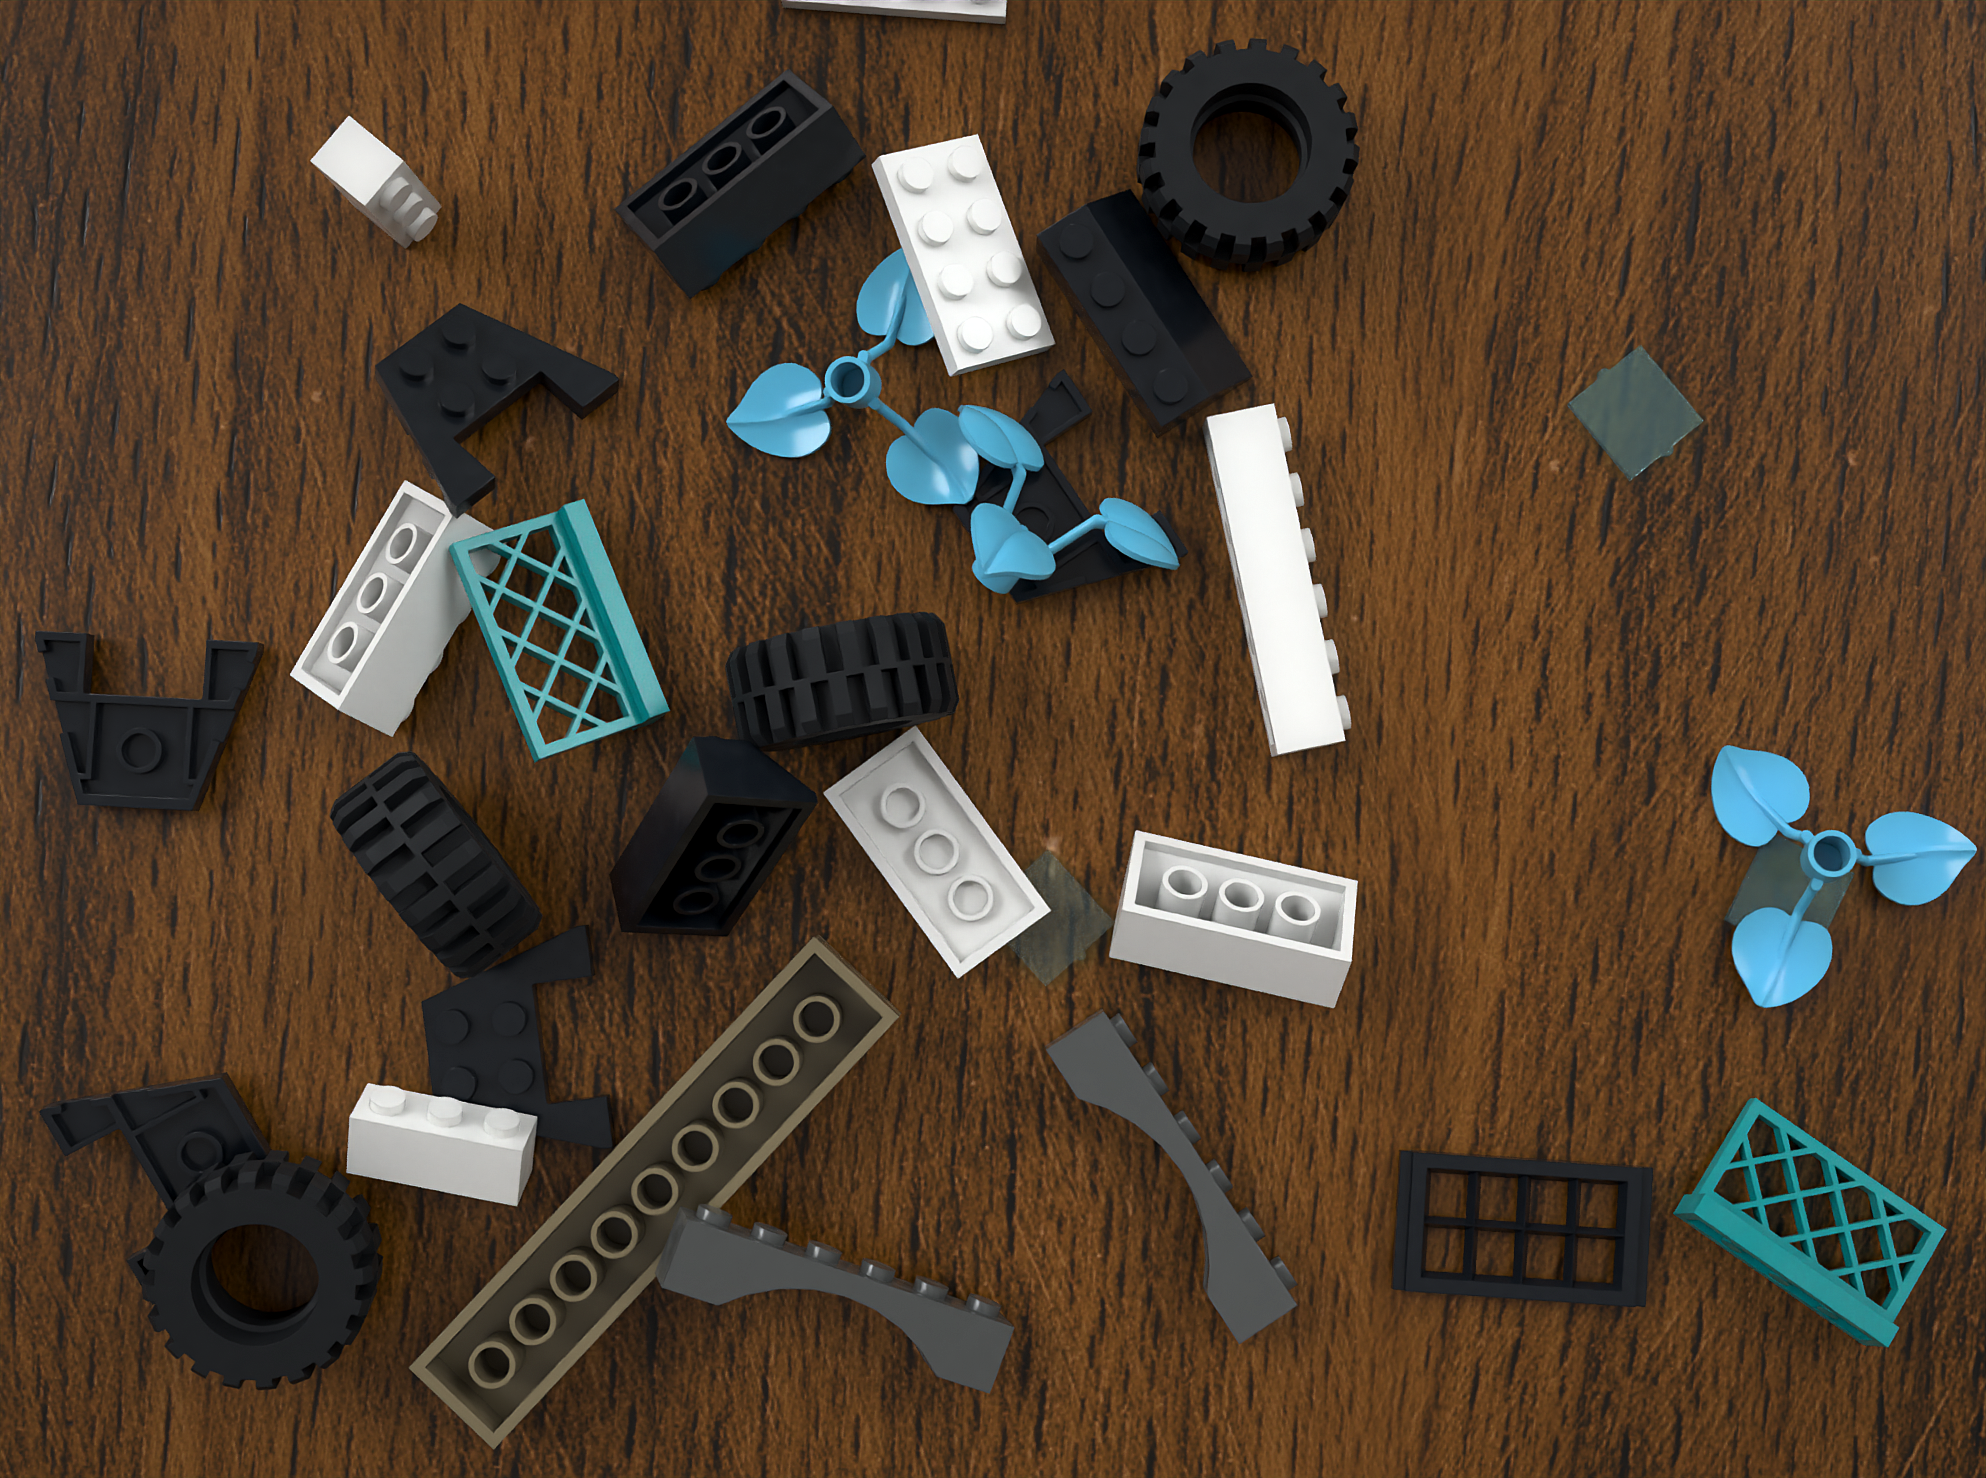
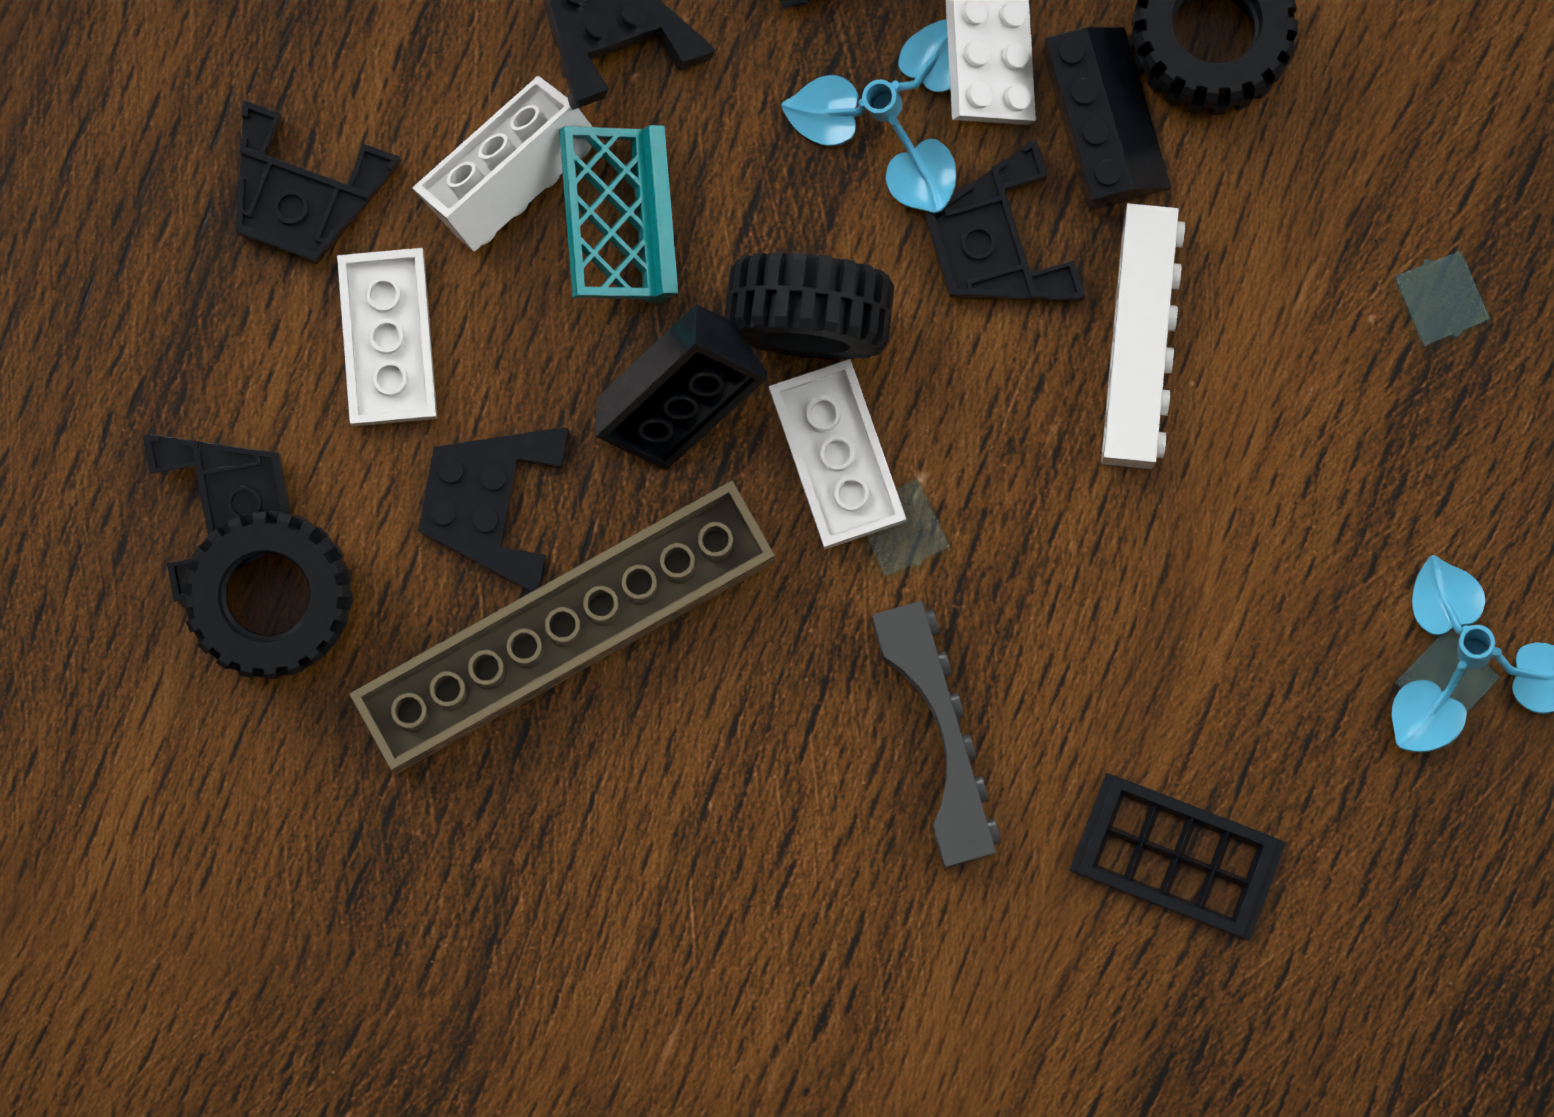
camera: 20 degrees right, 5 degrees down
black tyre [329,751,543,979] -> none
white brick [346,1083,537,1206] -> none
dark grey arch [655,1204,1015,1394] -> none
medium azure plant [957,405,1180,594] -> none
white slope [1109,830,1358,1008] -> none
teal fence [1673,1098,1947,1347] -> none
none -> white plate [337,248,437,427]

